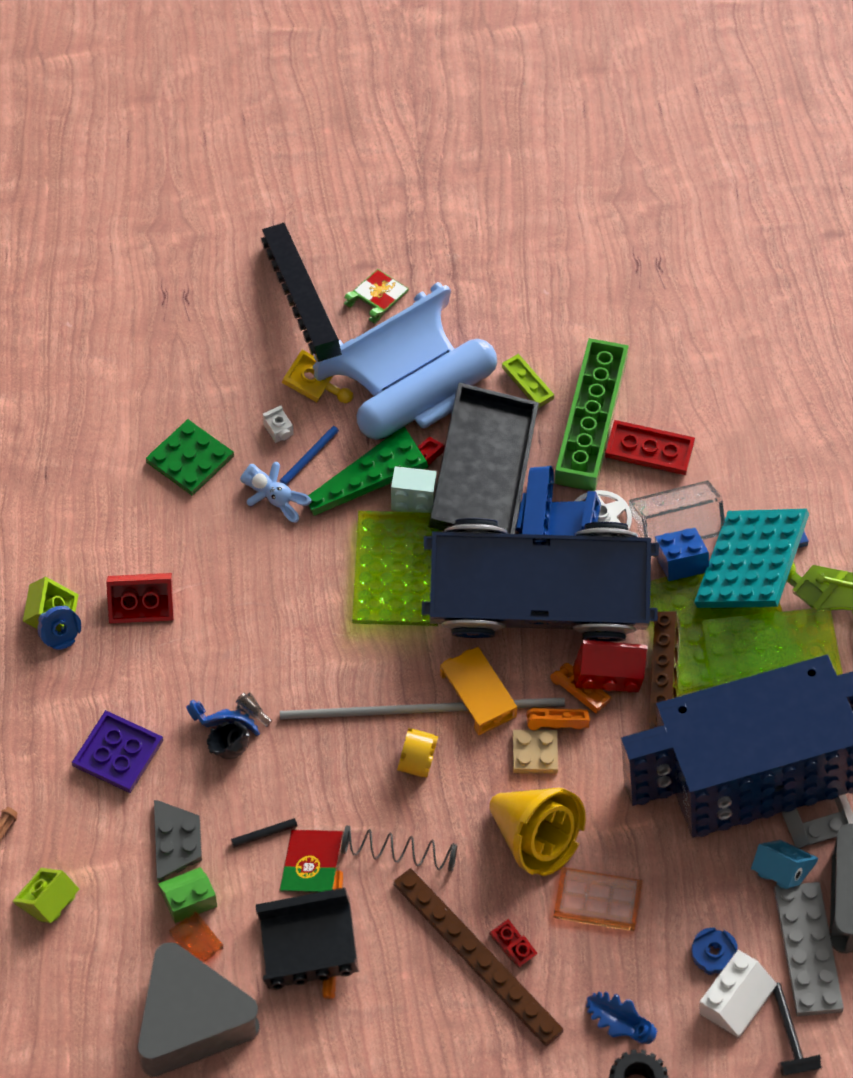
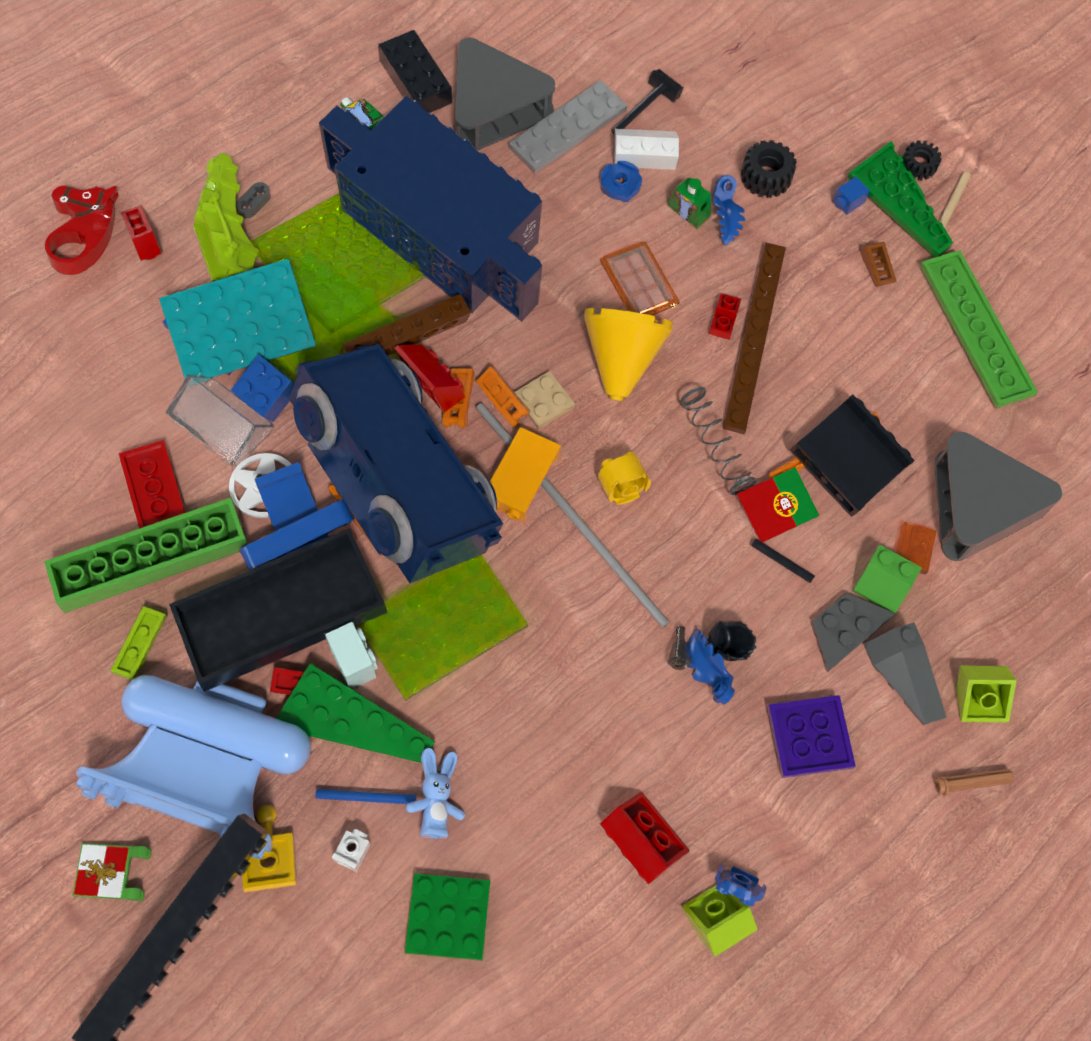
camera: 130 degrees left, 10 degrees up
dark azure slope [751,840,818,889] -> none
none -> green torso [667,177,711,229]
none -> dark grey wedge [864,622,946,726]

